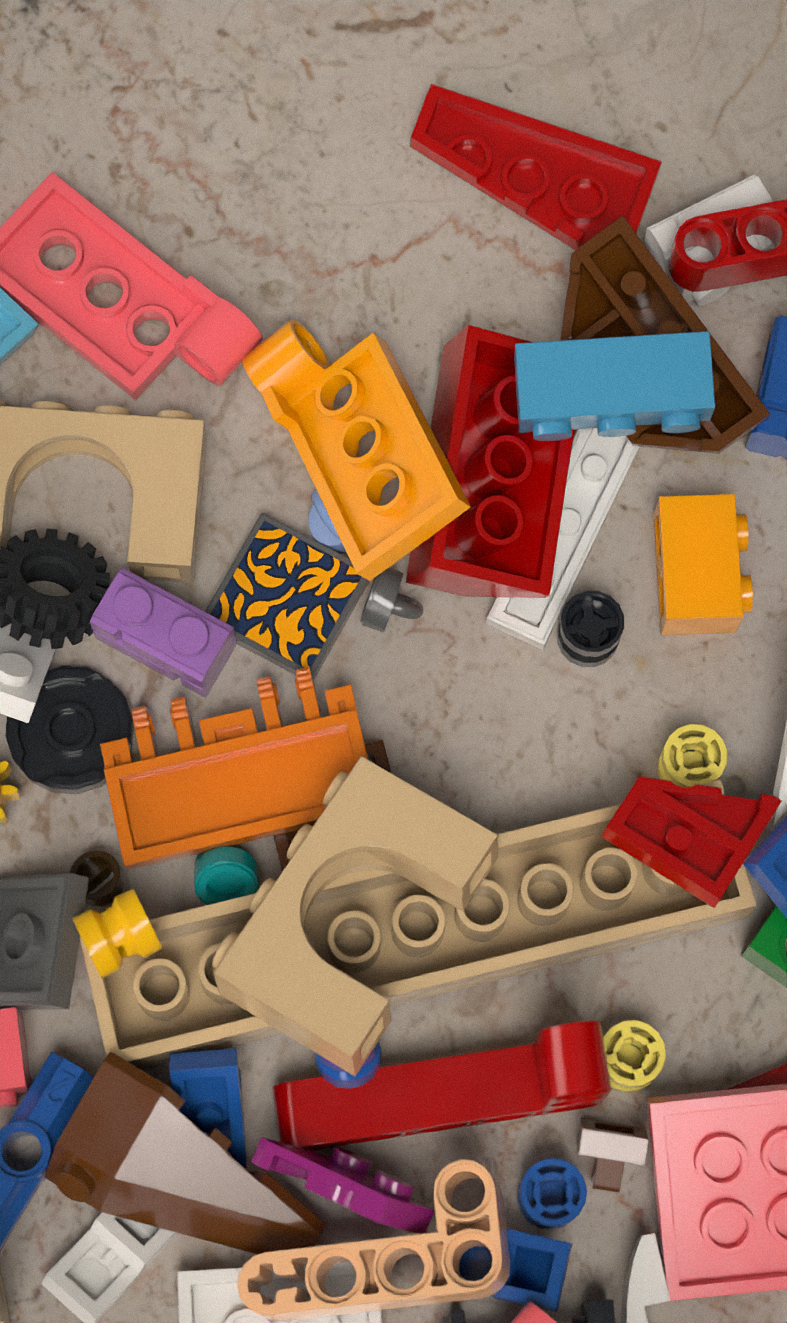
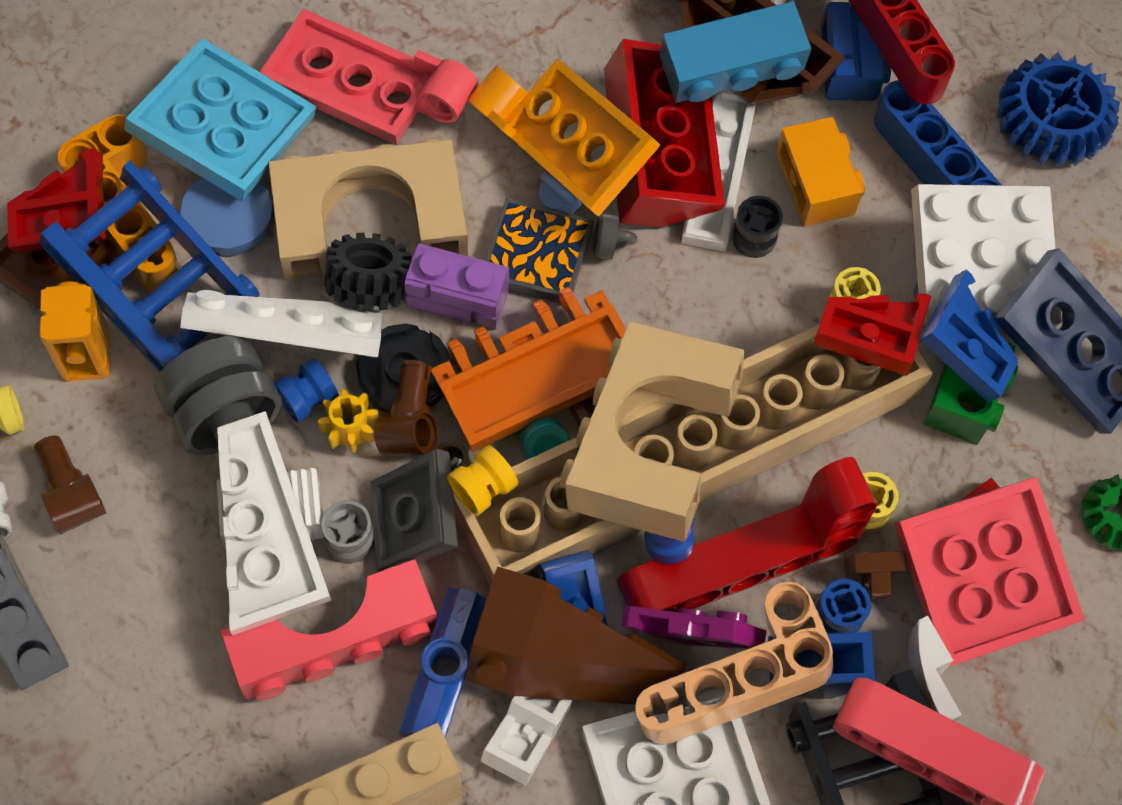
camera: 15 degrees left, 10 degrees down
none -> reddish brown pin [374,360,439,457]

